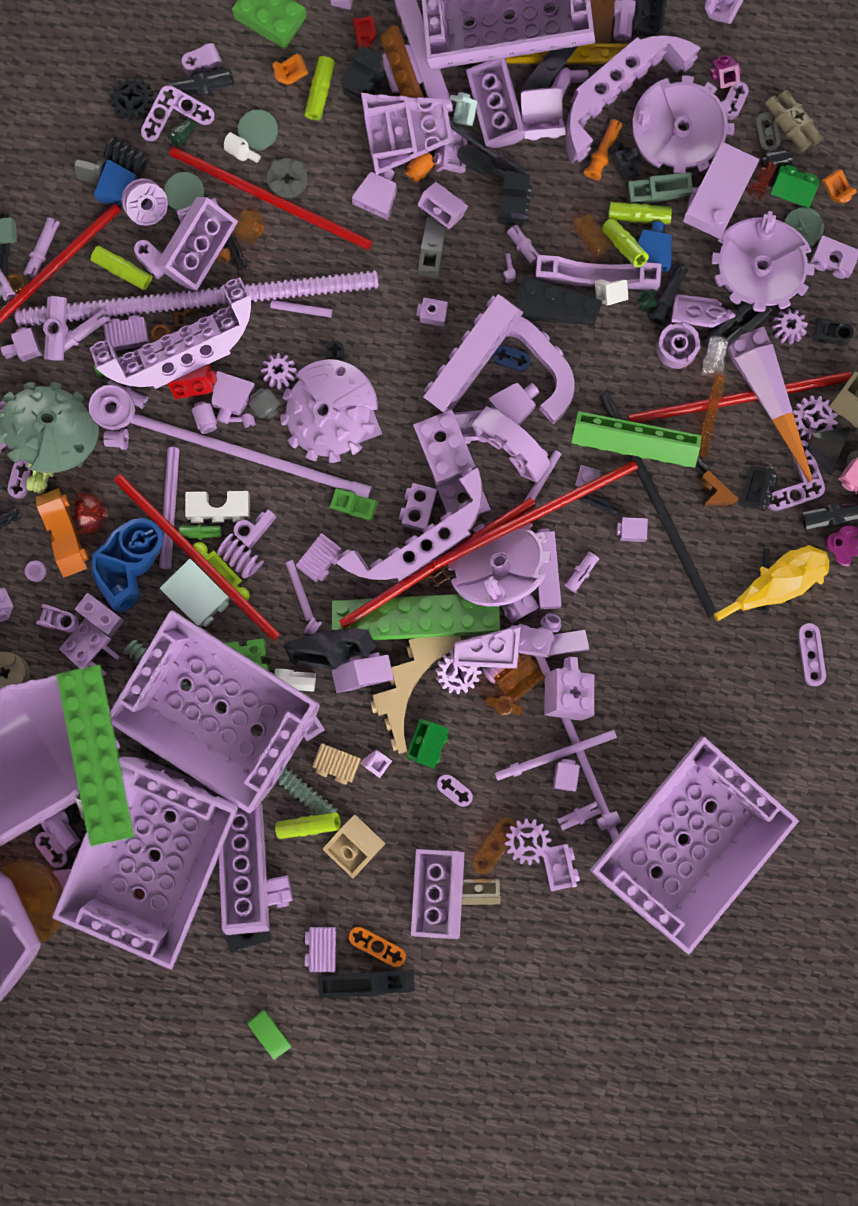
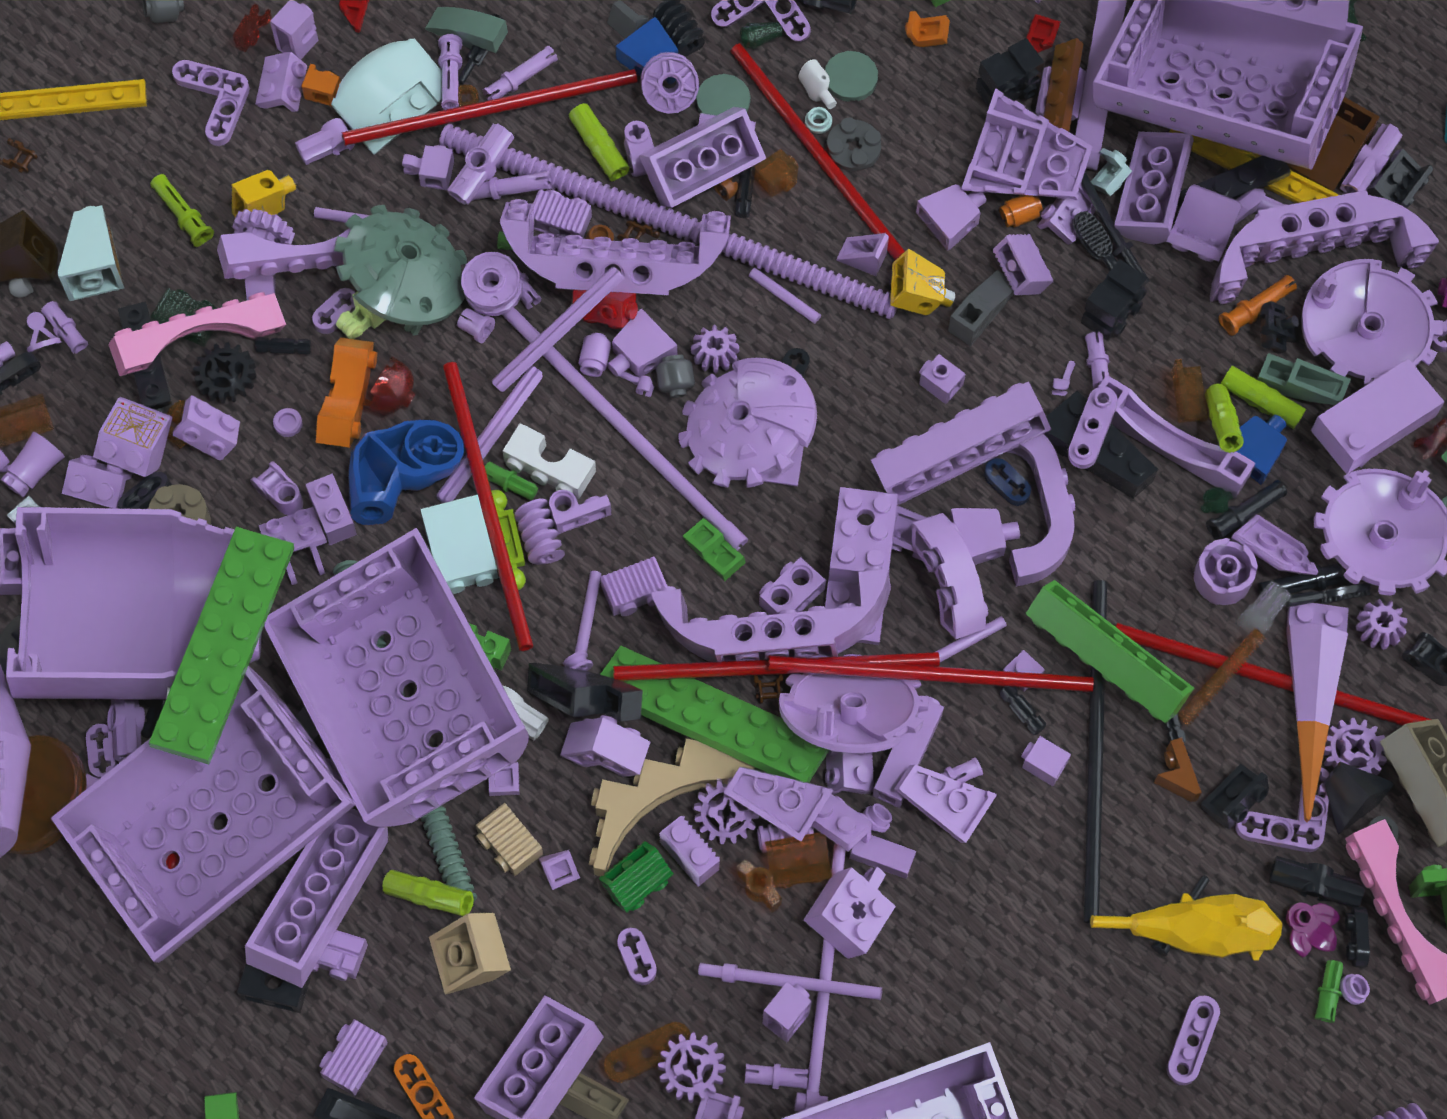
camera: 25 degrees right, 15 degrees down
lime axle [305,56,335,120] -> none
white panel [595,279,628,305] -> none
none -> lavender axle [492,267,624,392]
none -> lavender brick [659,816,720,887]
none -> light aqua plate [805,107,832,134]
none -> lavender slope [836,233,889,276]
none -> yellow torso [890,249,955,315]
none -> lavender wing [894,765,997,843]
none -> lavender plate [1068,386,1118,469]

